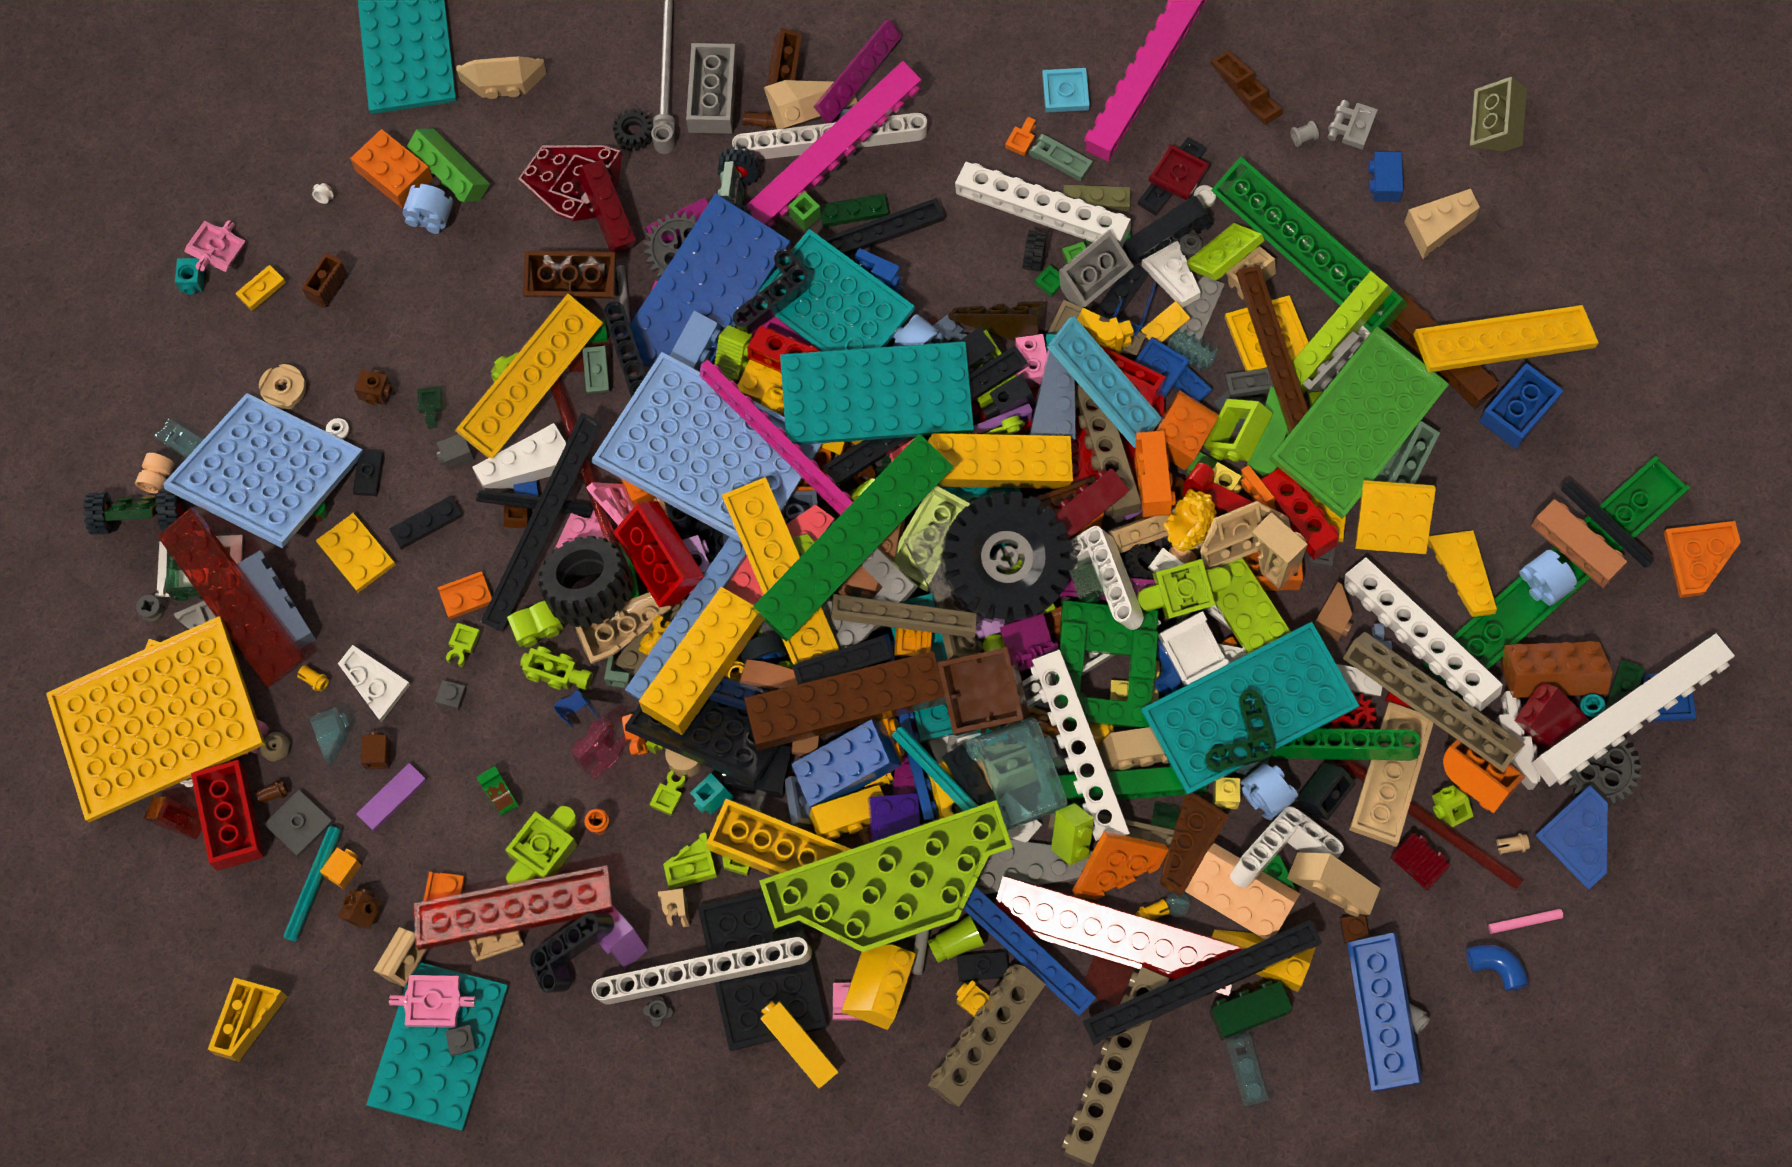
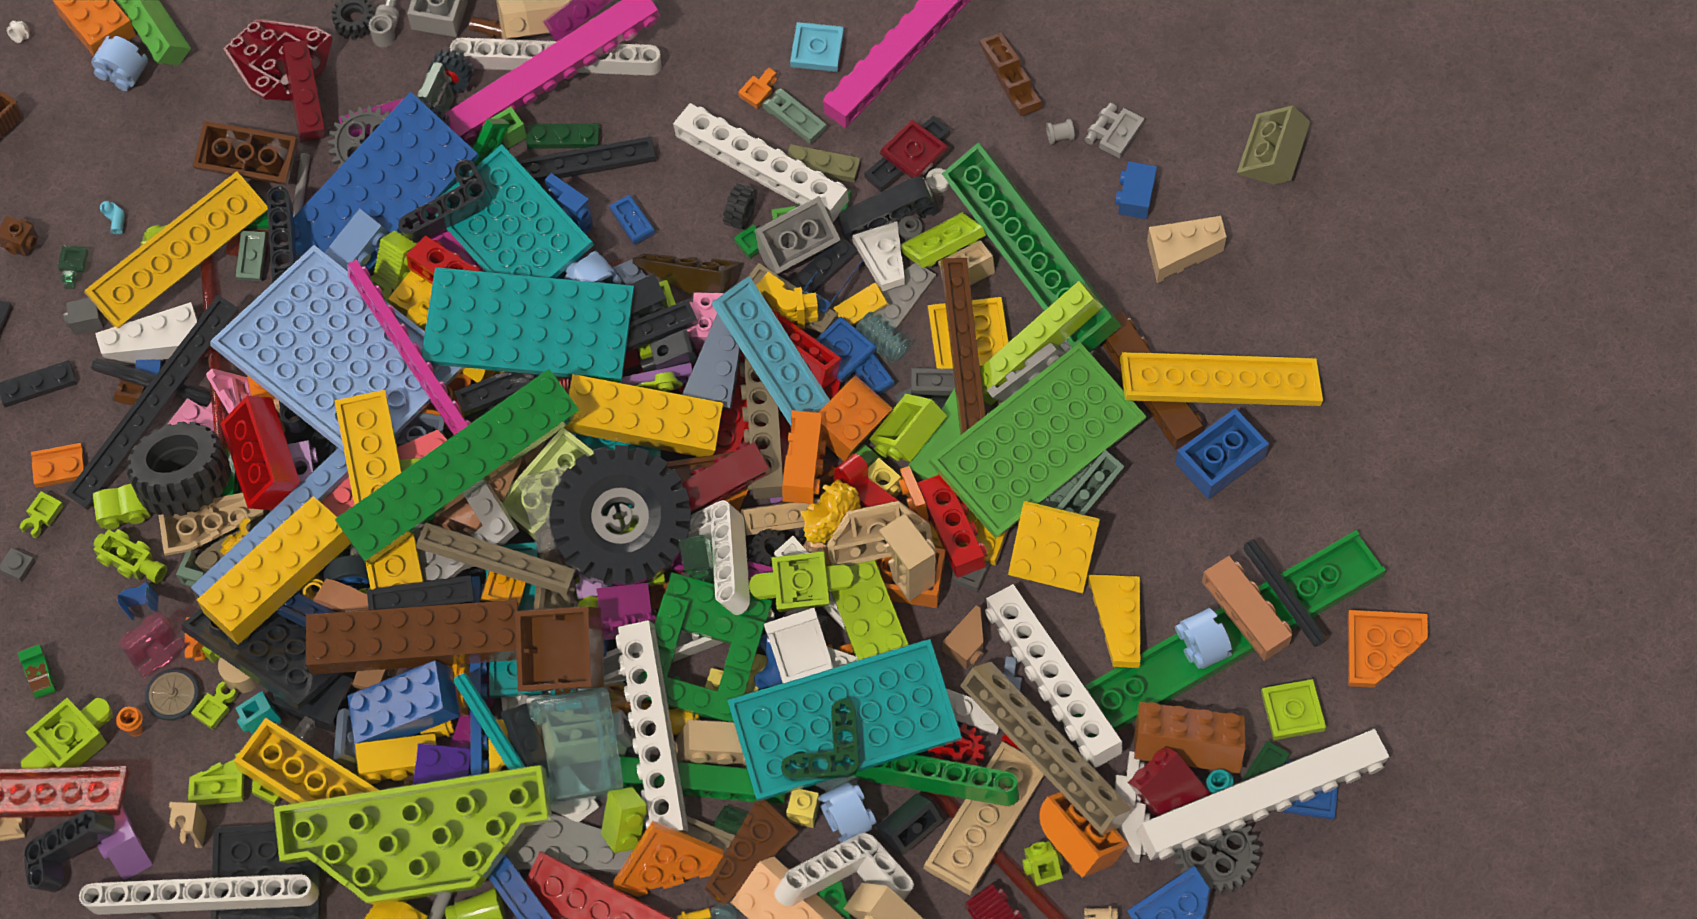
camera: 10 degrees right, 5 degrees down
none -> medium azure arm [100,201,125,234]
none -> dark tan wheel [145,669,200,721]
none -> green plate [473,118,510,165]
none -> blue plate [609,194,655,245]
none -> lime plate [1261,679,1326,740]

